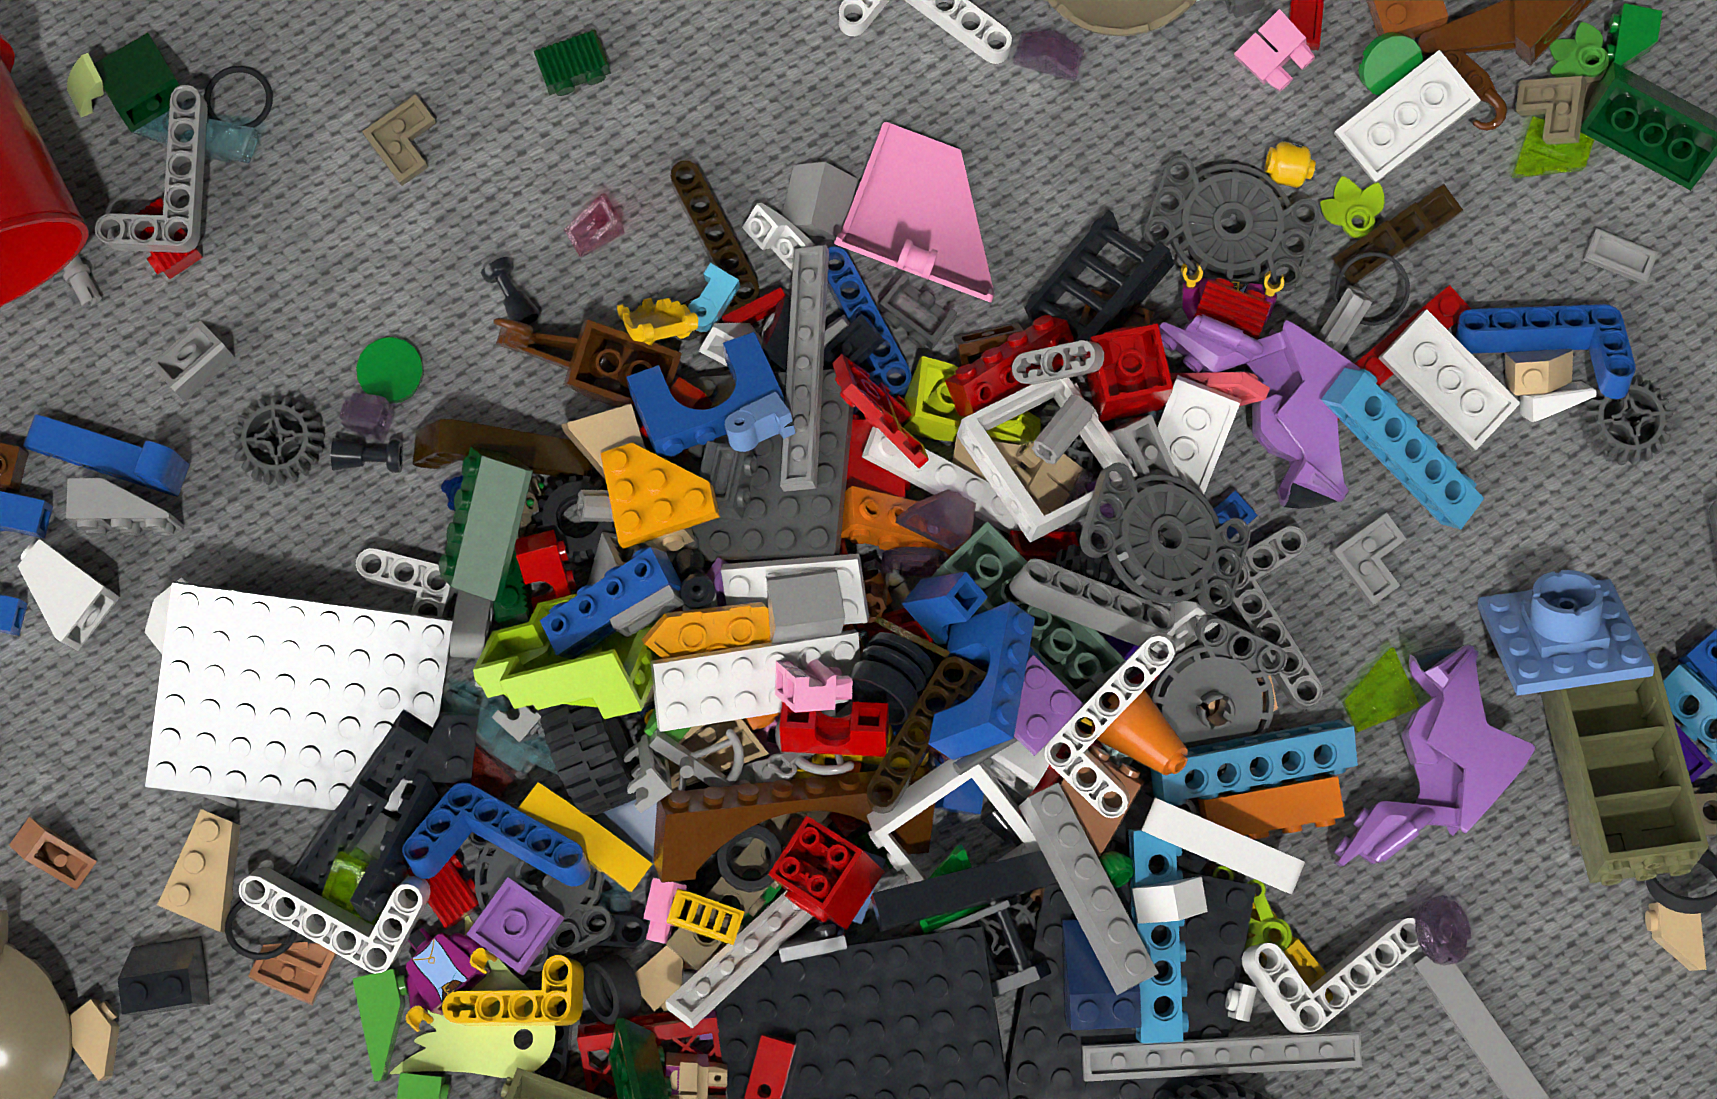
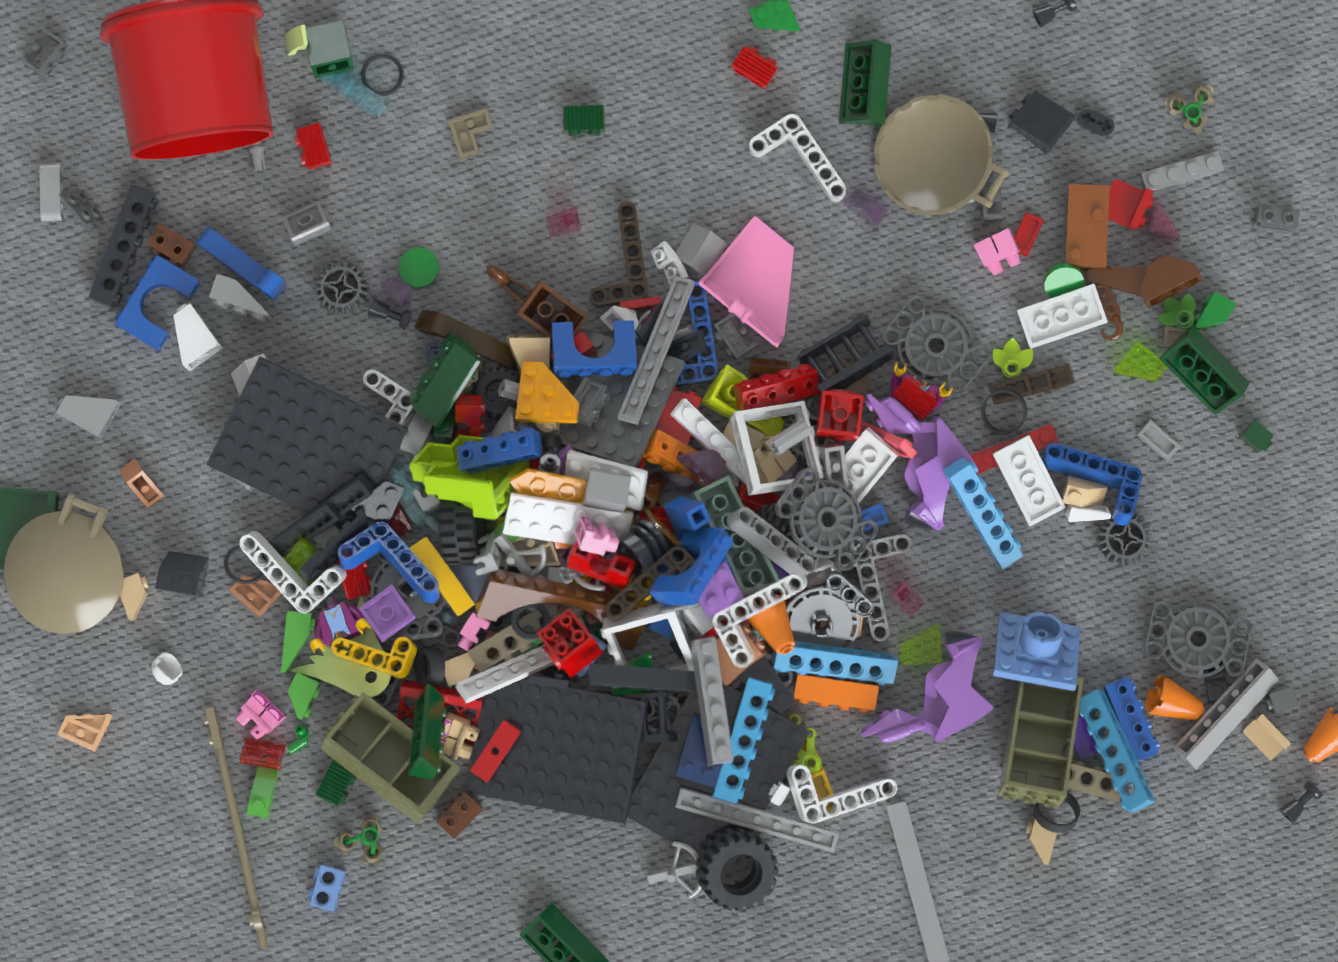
camera: 20 degrees right, 5 degrees up
light grey beam [95,85,208,253] -> none
tan wedge [157,809,241,933] -> none
black piece [480,257,542,325] -> none
light grey tile [609,585,684,637] -> none
yellow animal [617,298,698,346] -> none
yellow slope [666,888,745,946] -> none
medium azure leg [688,263,740,332] -> none
medium blue leg [725,392,796,452] -> none
red wing [832,354,929,469] -> none
light grey beam [1012,340,1104,385] -> none
green piece [1099,851,1134,889] -> none
white slope [1131,876,1208,924] -> none
white beam [1142,798,1305,894] -> none
yellow head [1264,142,1316,188] -> none
light grey axle [1316,285,1374,353] -> none
light grey plate [1331,513,1407,607] -> none
clear purple tile [1415,895,1471,966] -> none
dark tan plate [1516,76,1587,144] -> none
none -> clear pink slope [888,579,925,617]

